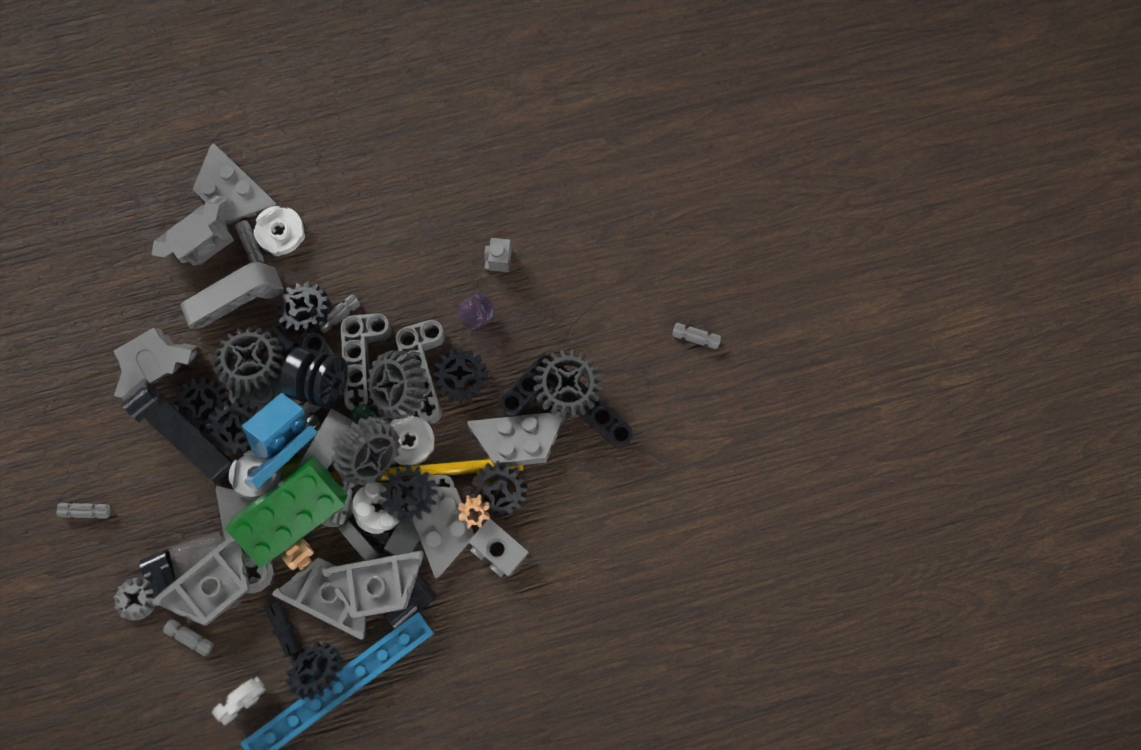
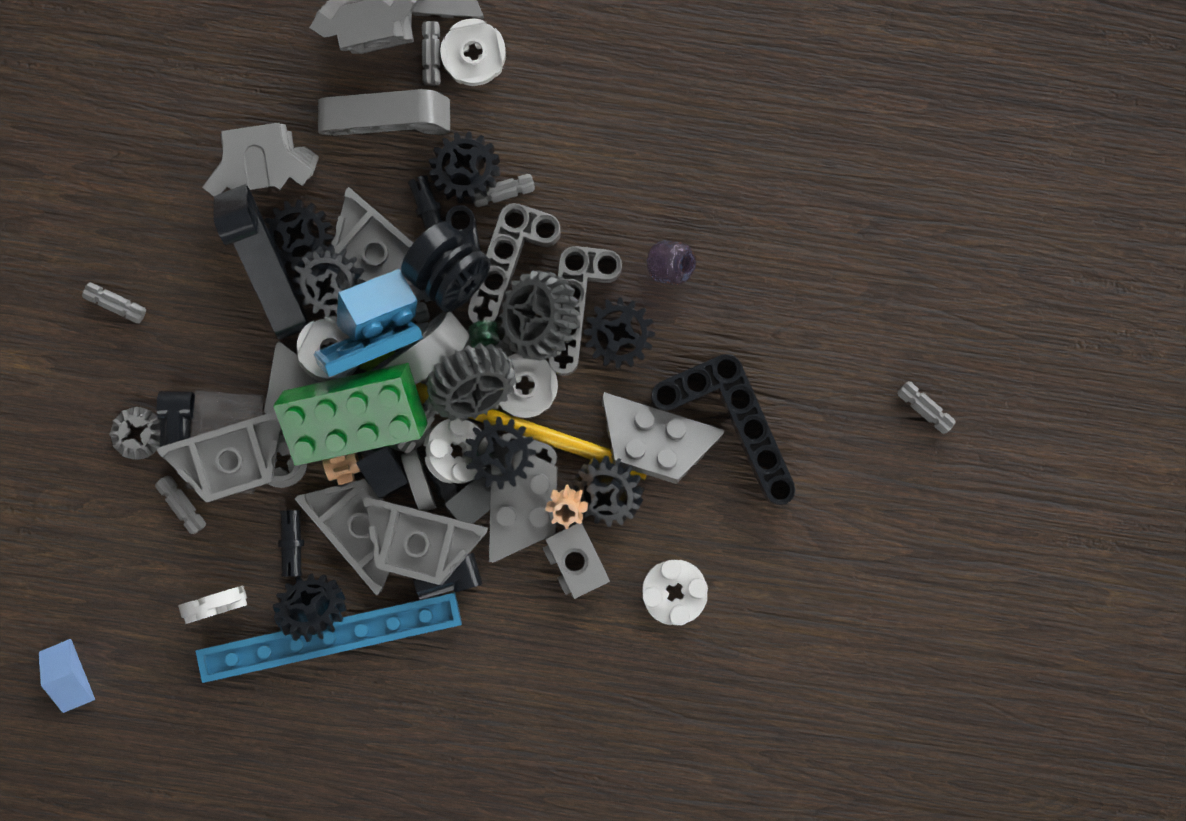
camera: 25 degrees right, 10 degrees up
dark grey gear [213,327,285,395] -> none
light grey brick [484,238,512,272] -> none
dark grey gear [534,350,602,418] -> none
none -> black slope [356,447,409,498]
none -> white plate [642,560,708,625]

